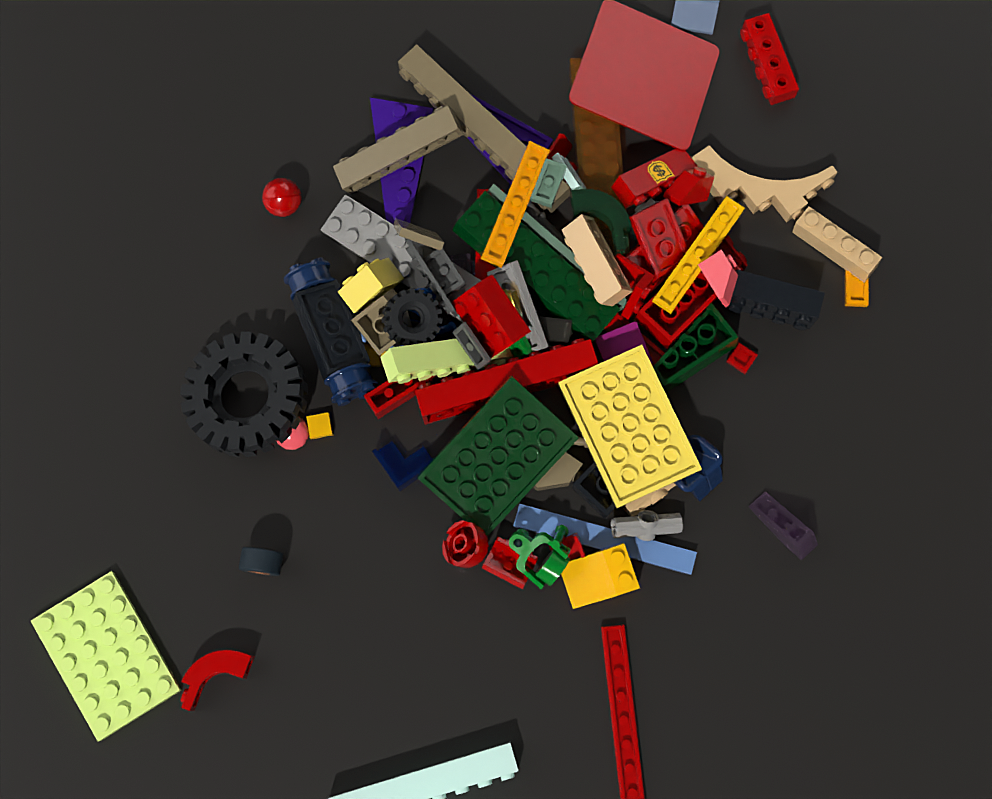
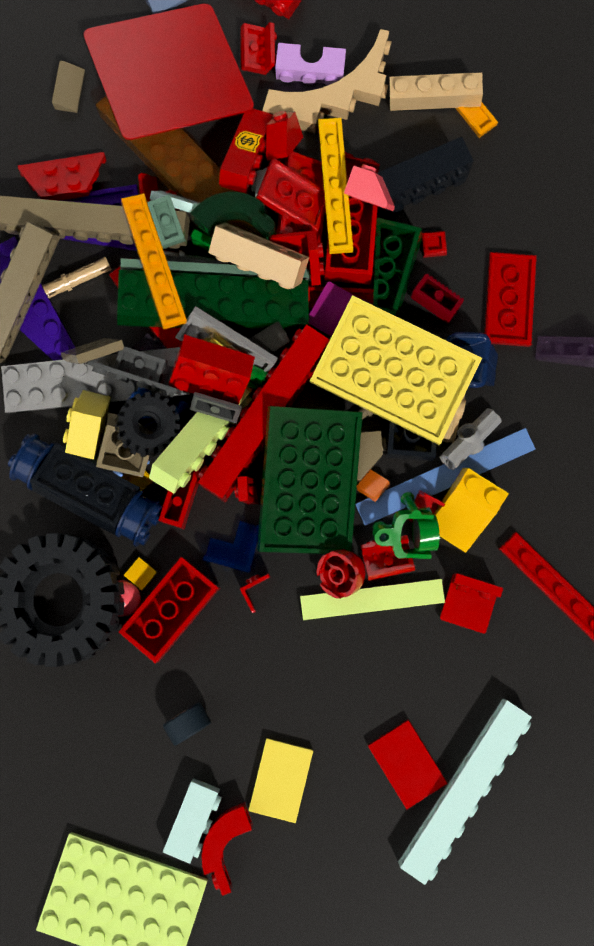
camera: 40 degrees left, 5 degrees up
none -> red wing [18,152,106,201]
none -> tan pin [42,257,112,299]
none -> dark tan slope [52,61,85,113]
none -> red brick [119,557,220,664]
none -> light aqua brick [163,778,222,864]
none -> green tile [191,229,212,252]
none -> red plate [234,476,259,505]
none -> red bracket [240,574,271,613]
none -> red bracket [241,22,277,75]
none -> light yellow tile [249,738,313,823]
none -> lavender arch [275,43,346,86]
none -> yellowish green tile [300,579,445,620]
none -> orange tile [357,470,390,502]
none -> red tile [367,720,448,810]
none -> dark red brick [411,274,464,324]
none -> red bracket [440,573,503,634]
none -> red tile [484,252,537,347]

